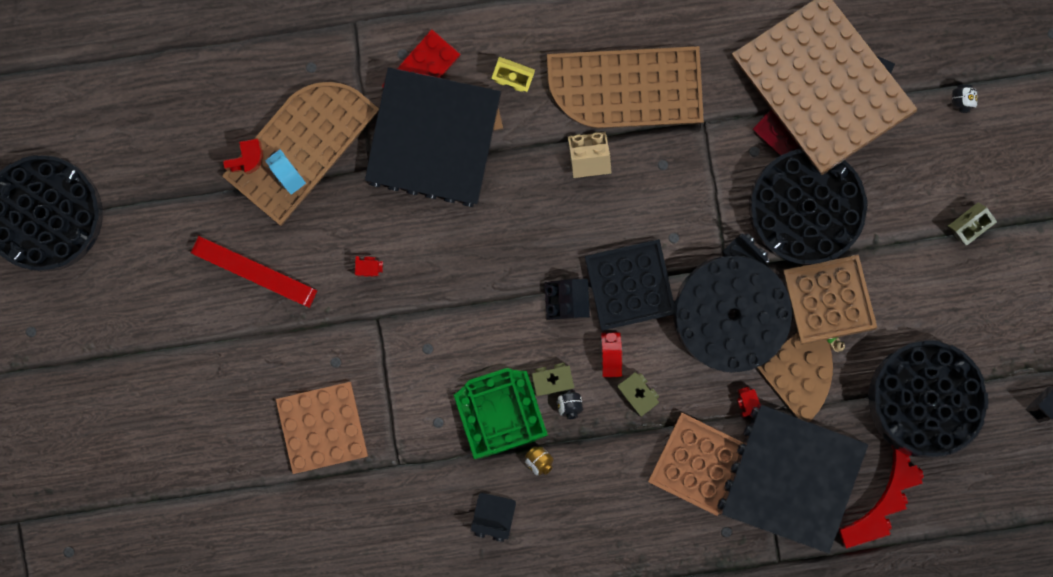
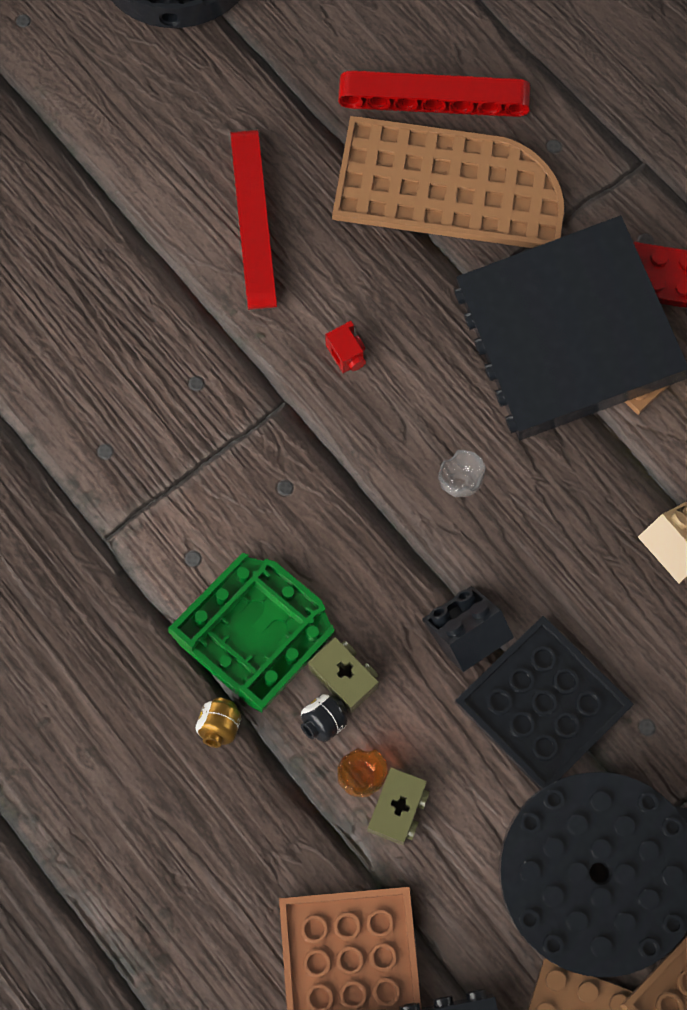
camera: 55 degrees right, 15 degrees down
red brick [223,139,263,174] -> none
medium azure brick [265,149,306,195] -> none
nougat plate [276,382,368,474] -> none
black bracket [470,493,516,542] -> none
red brick [601,332,622,377] -> none
red brick [737,386,760,417] -> none
none -> clear orange hair [337,748,388,798]
none -> red beam [338,71,530,117]
none -> clear hair [438,450,486,498]

